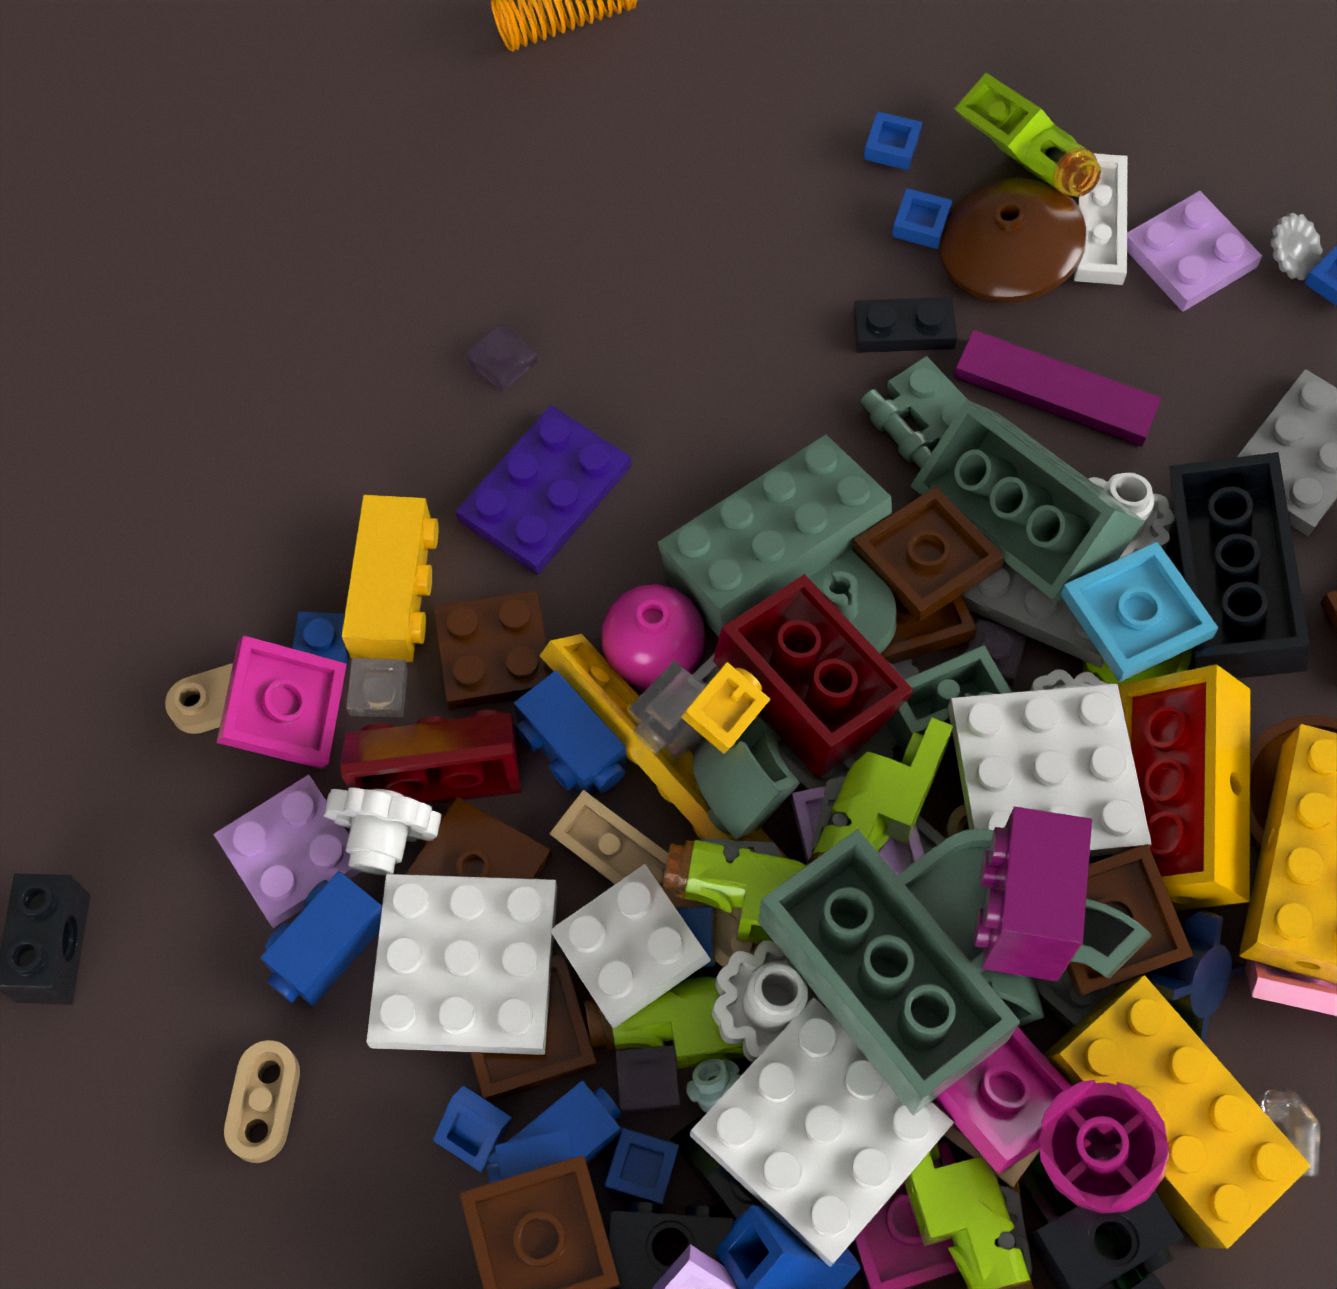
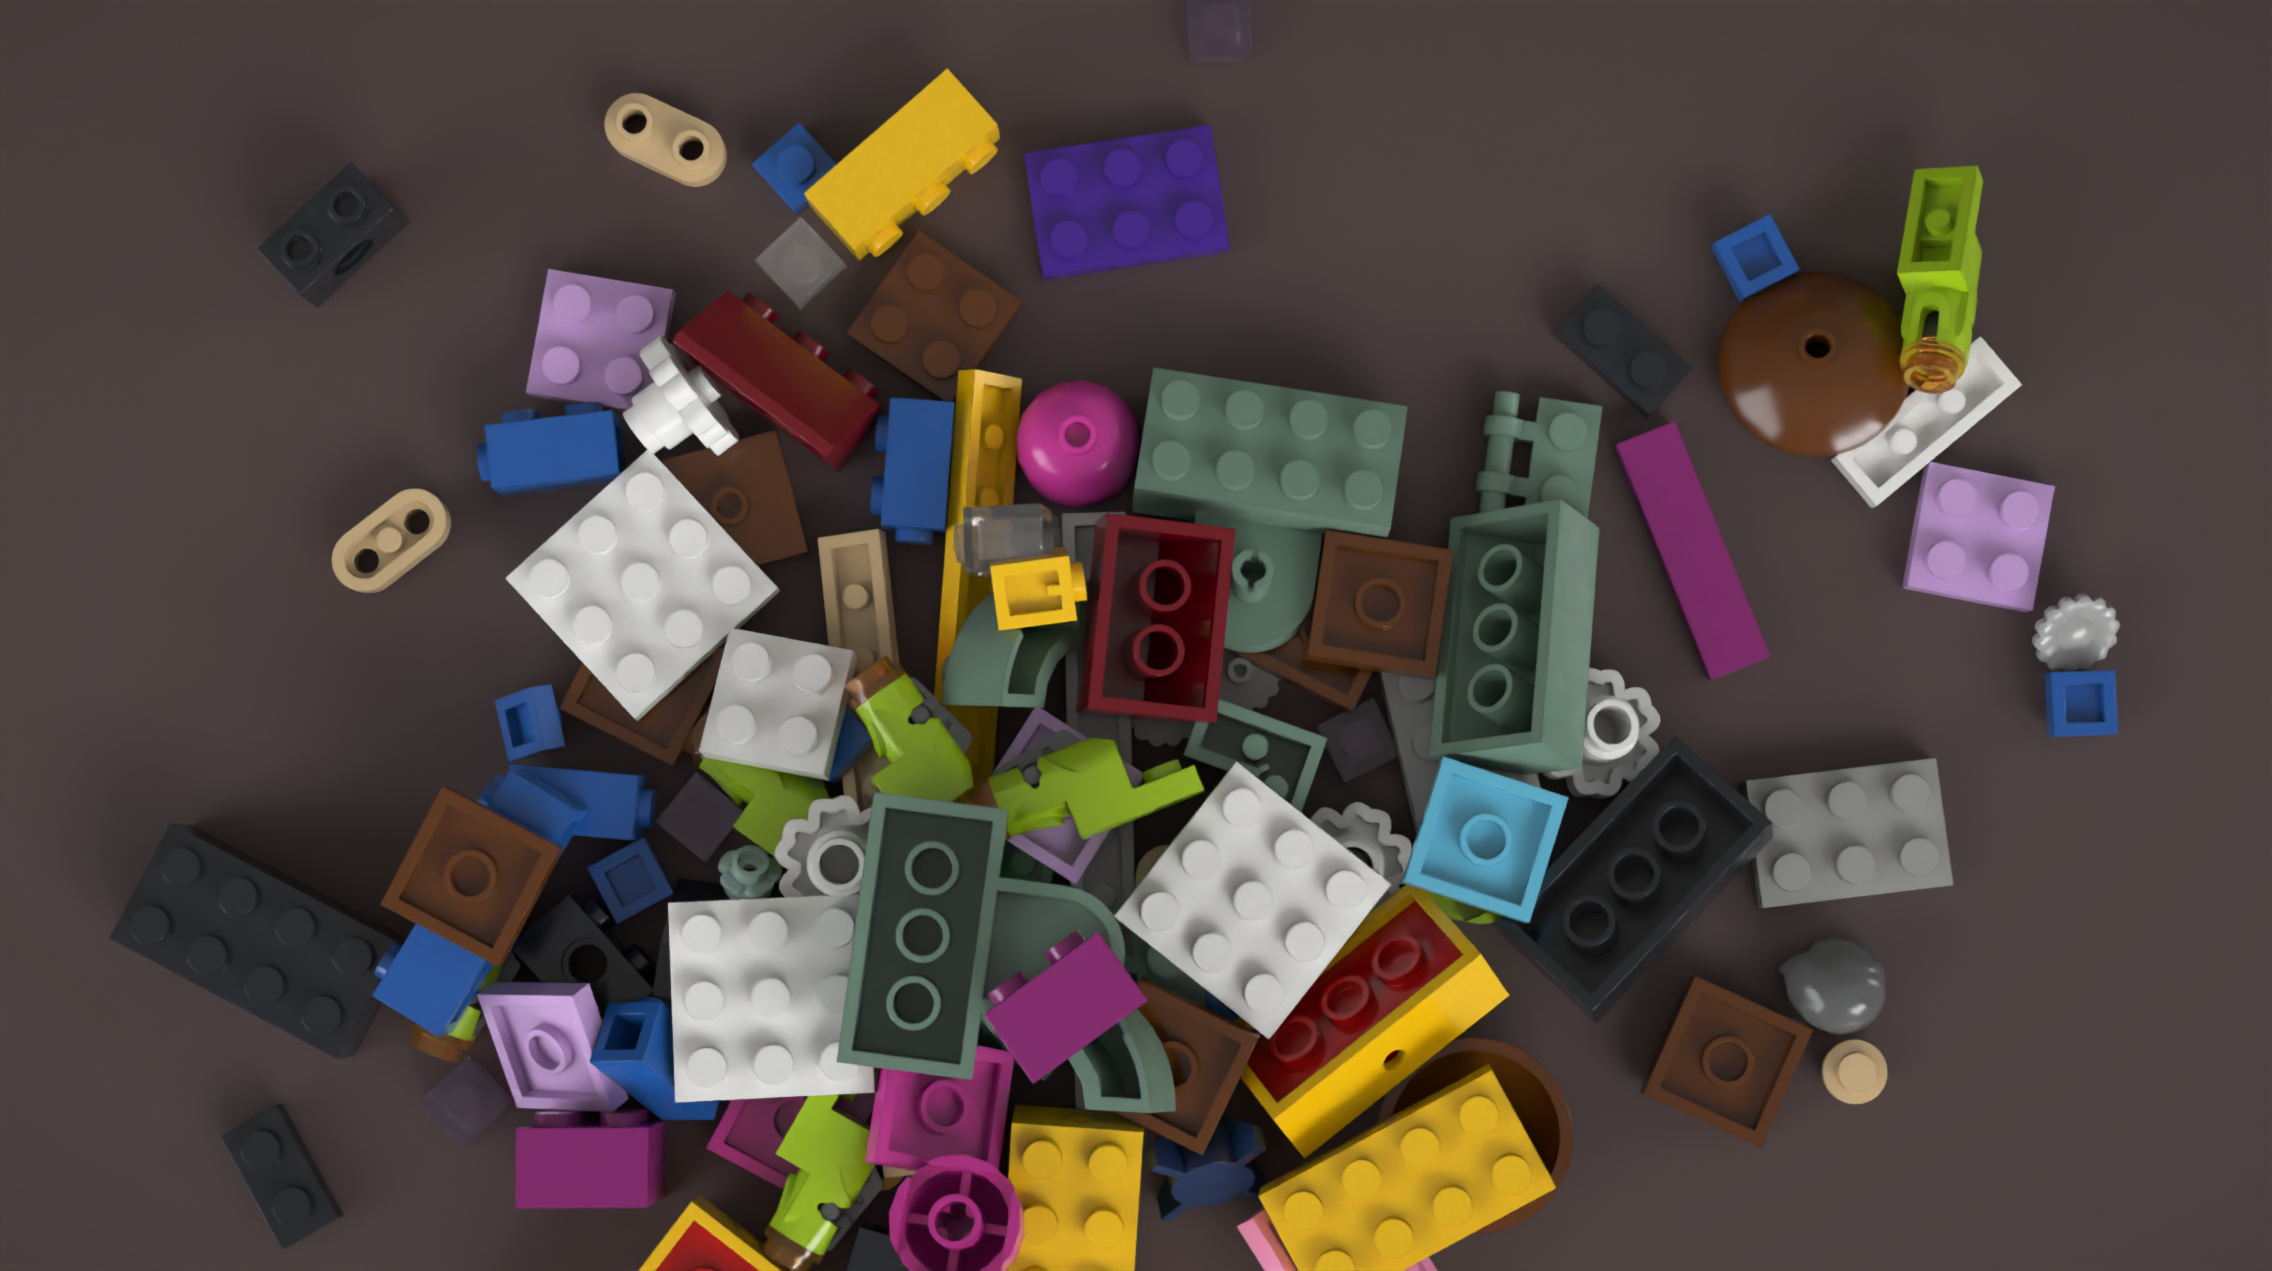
camera: 45 degrees right, 20 degrees up
dark pink plate [216,635,347,769] -> none
blue plate [864,111,922,170] -> none

